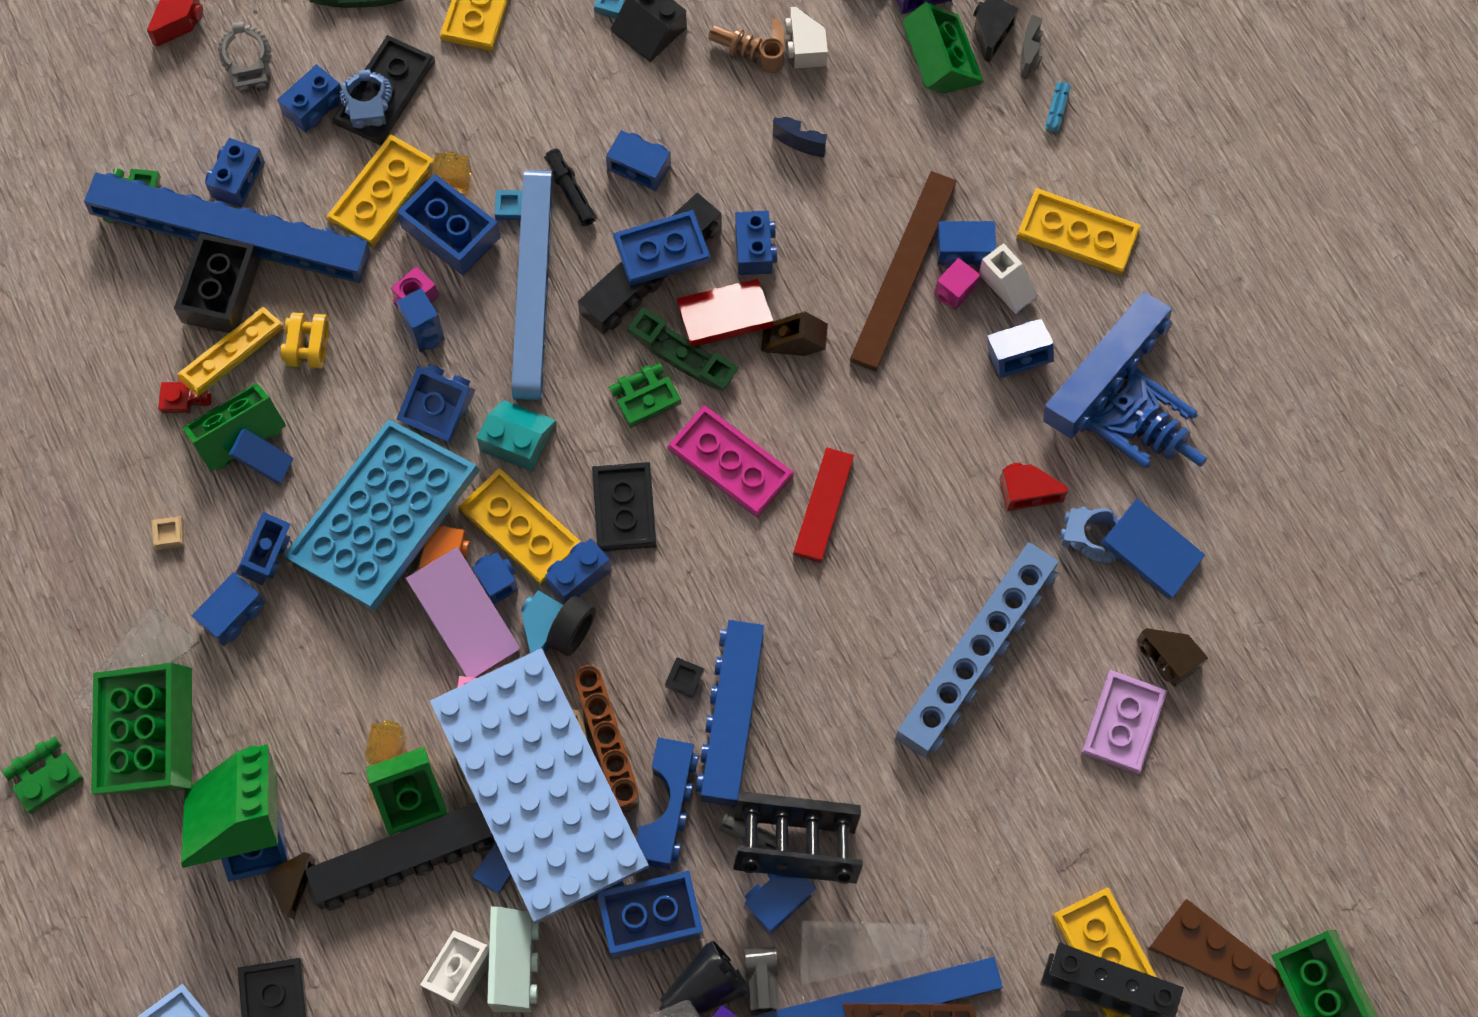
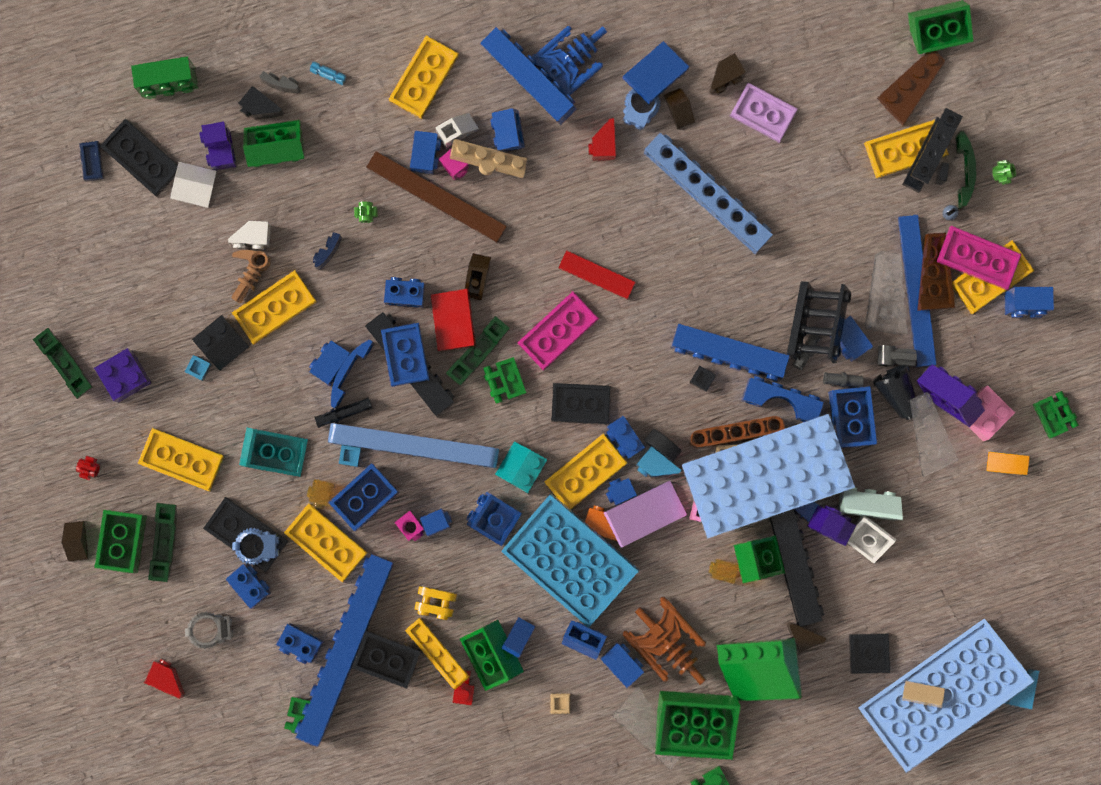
camera: 85 degrees left, 15 degrees up
none -> yellow tile [232,270,317,345]
none -> teal slope [239,427,308,477]
none -> blue slope [331,340,374,409]
none -> bright green gear [354,202,378,223]
none -> tan hinge [450,139,527,178]
none -> dark orange bar [623,597,706,685]
none -> dark brown slope [663,88,695,130]
none -> dark purple brick [807,505,856,546]
none -> dark grey pin [823,372,864,388]

